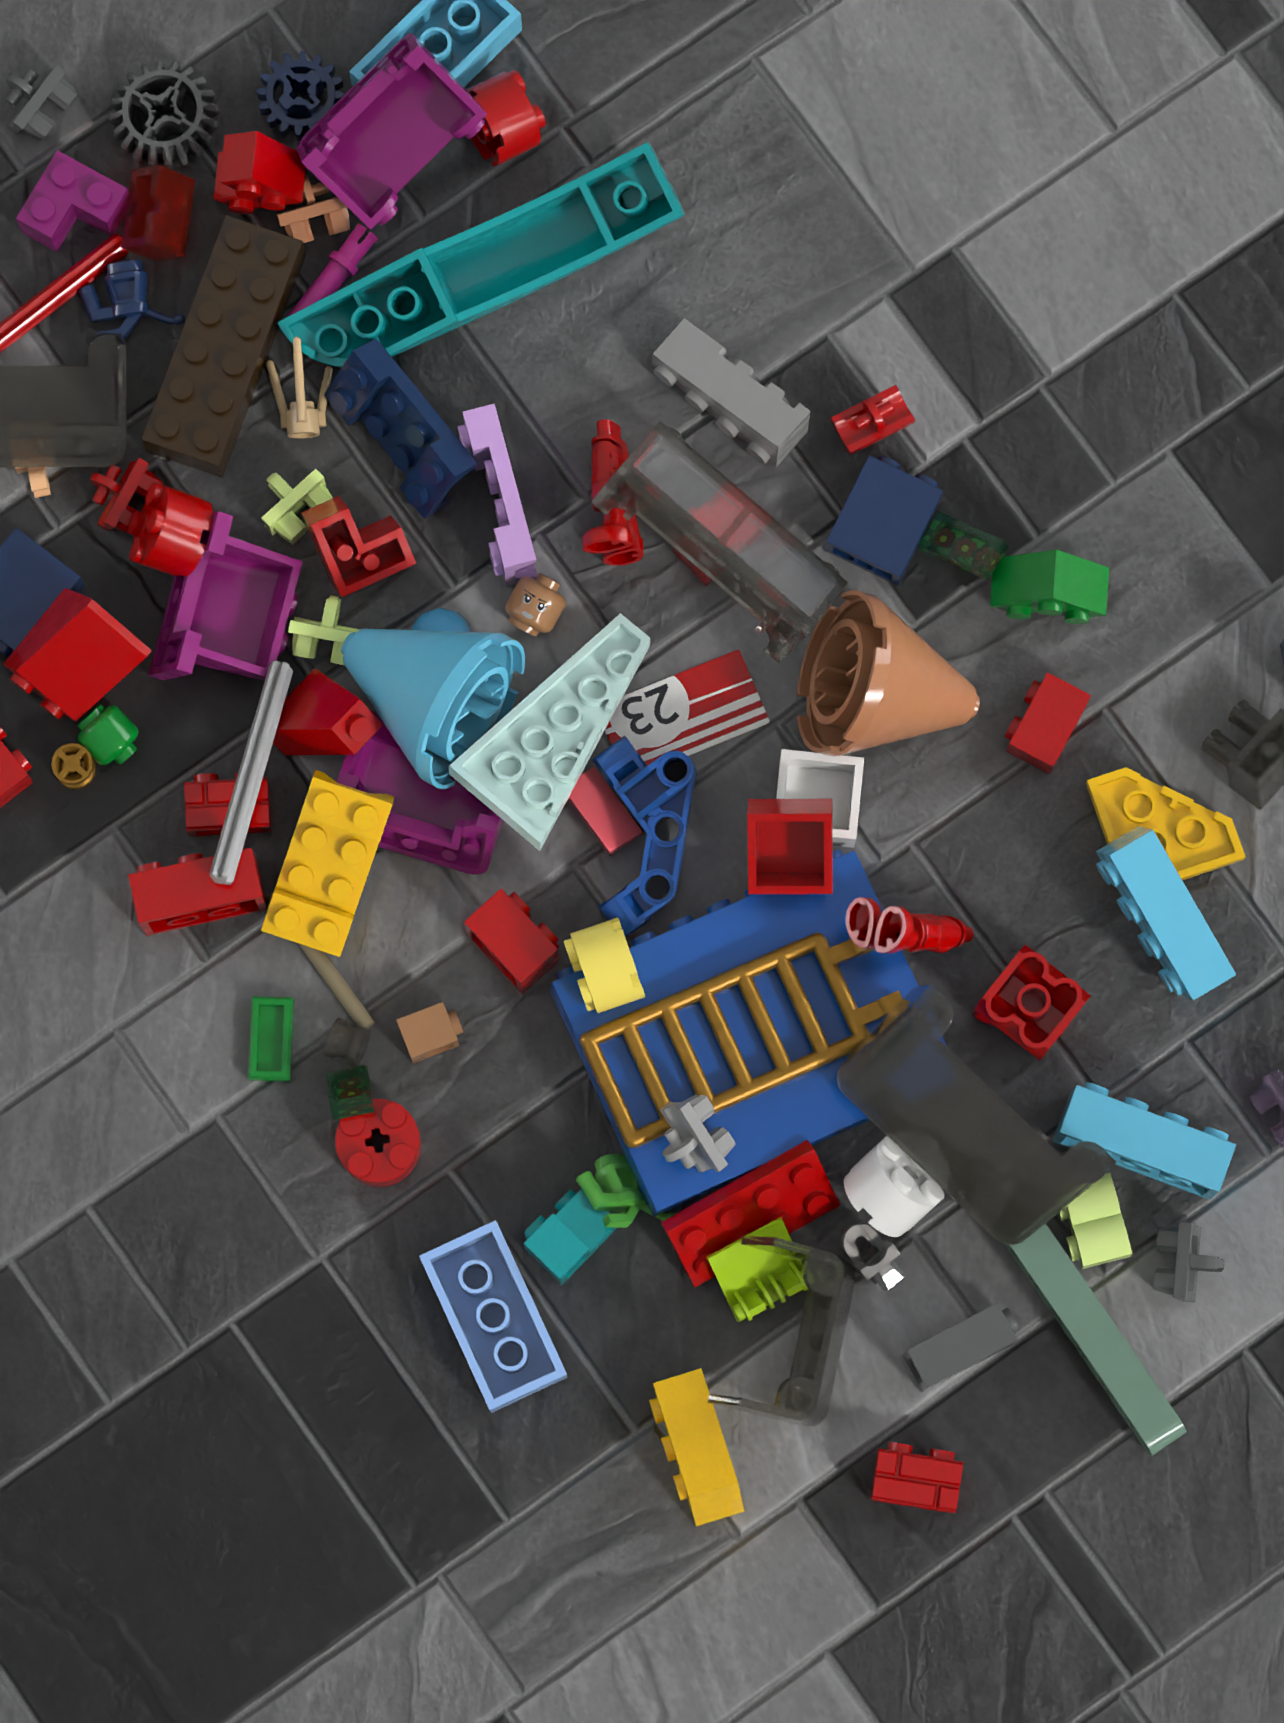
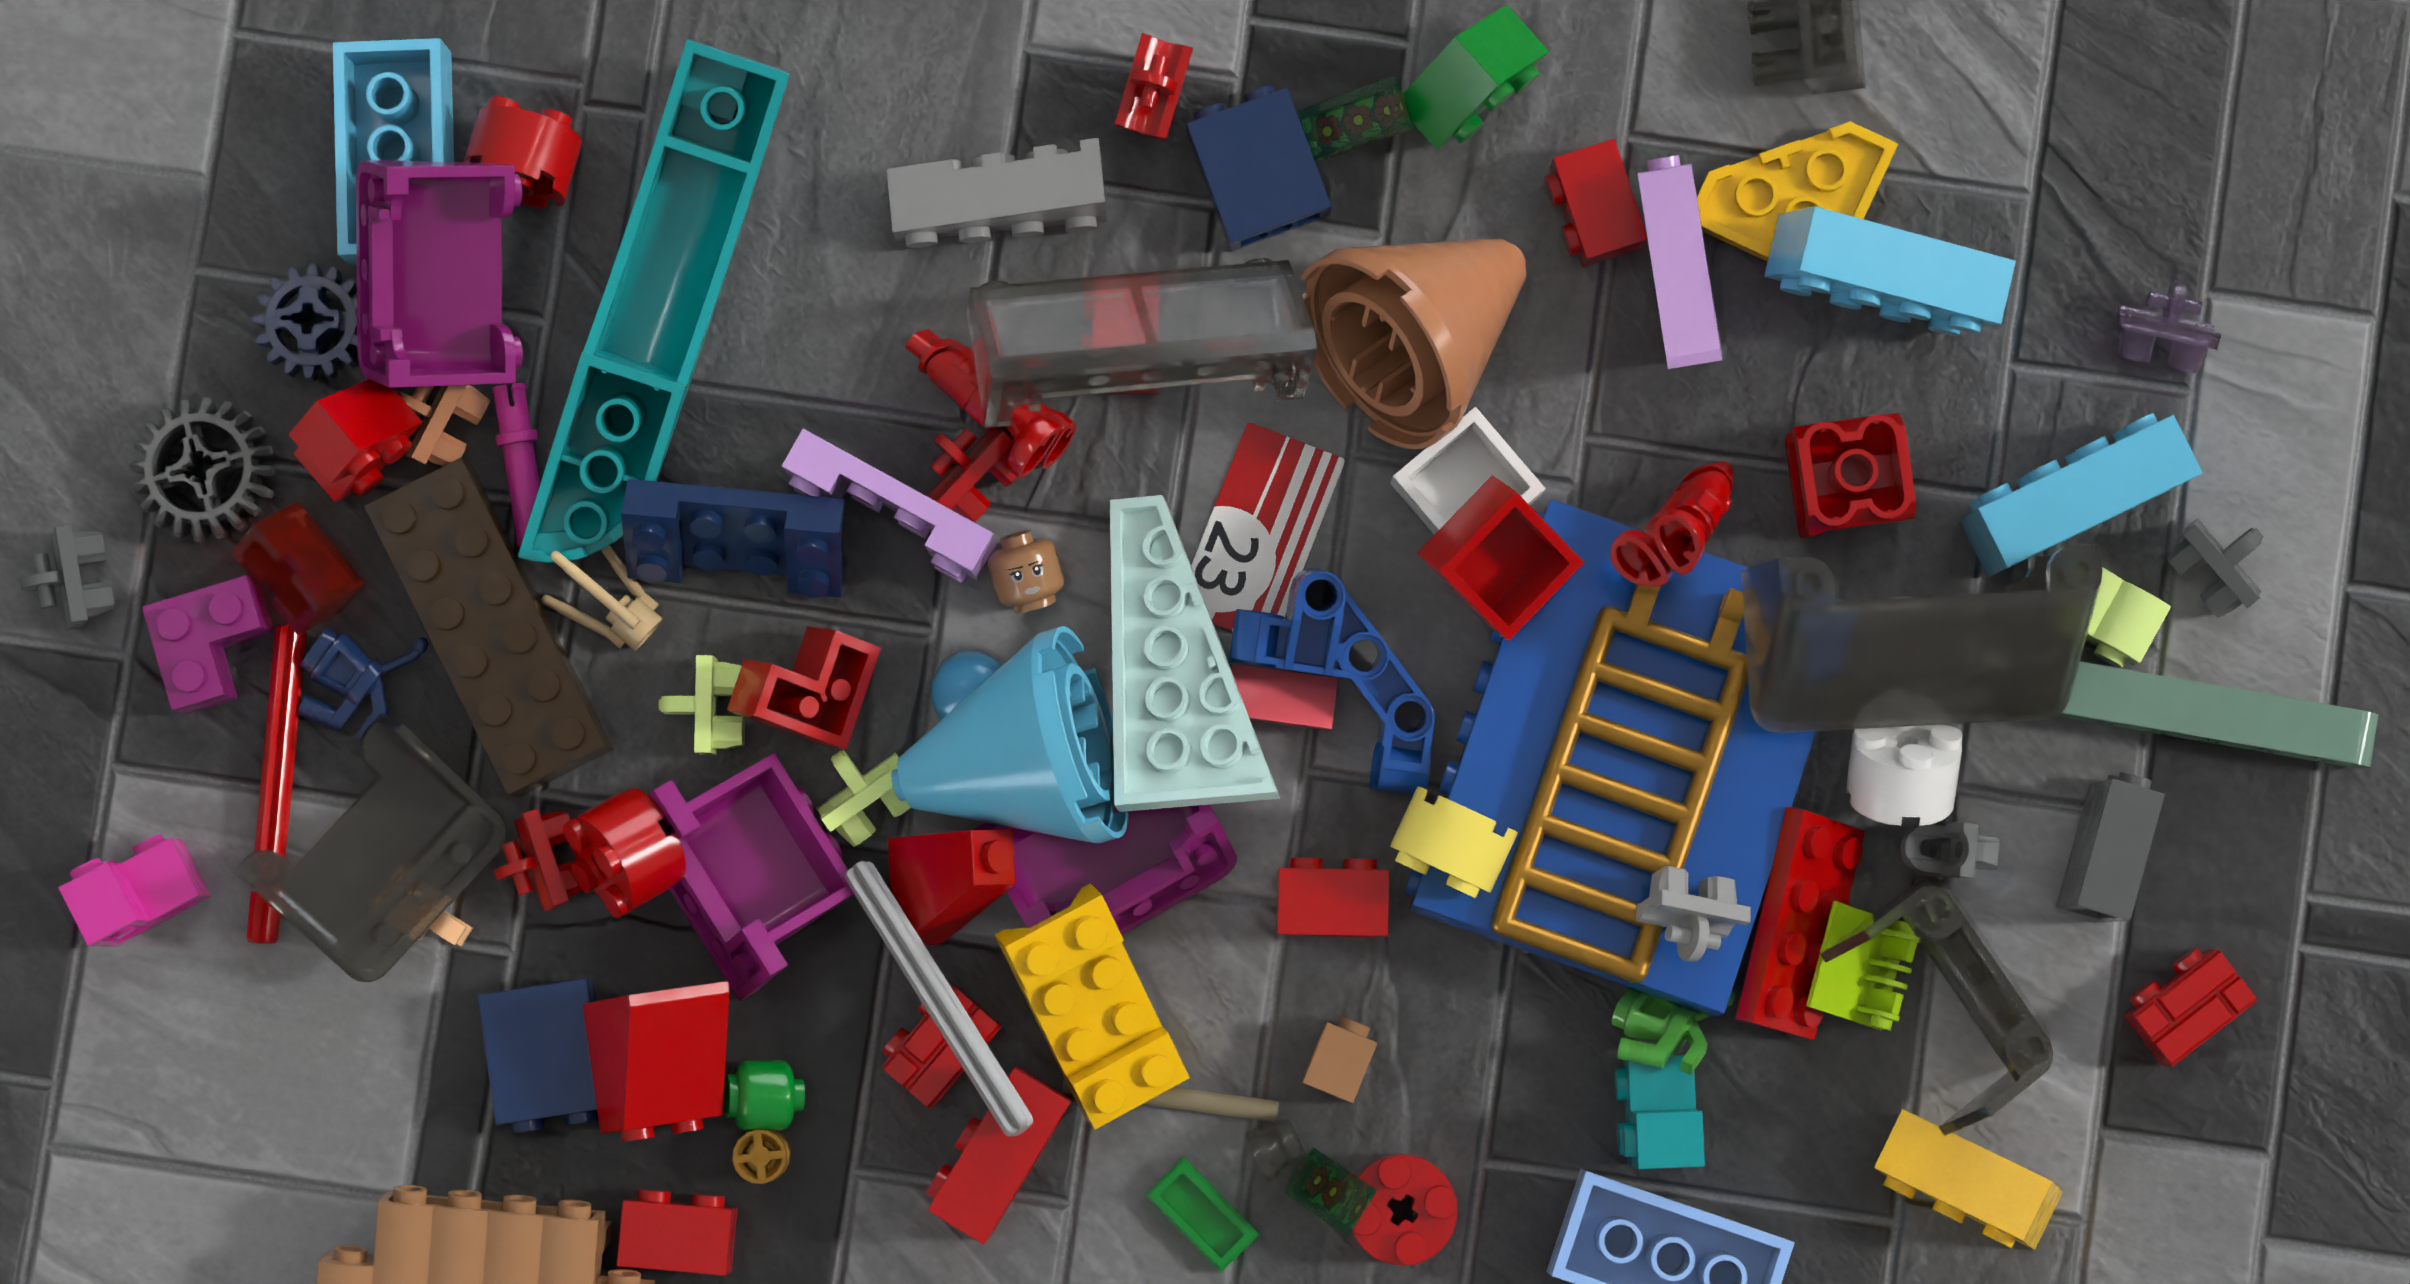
camera: 45 degrees left, 5 degrees up
none -> red hips [927,428,1018,523]
none -> lavender slope [1638,155,1722,369]

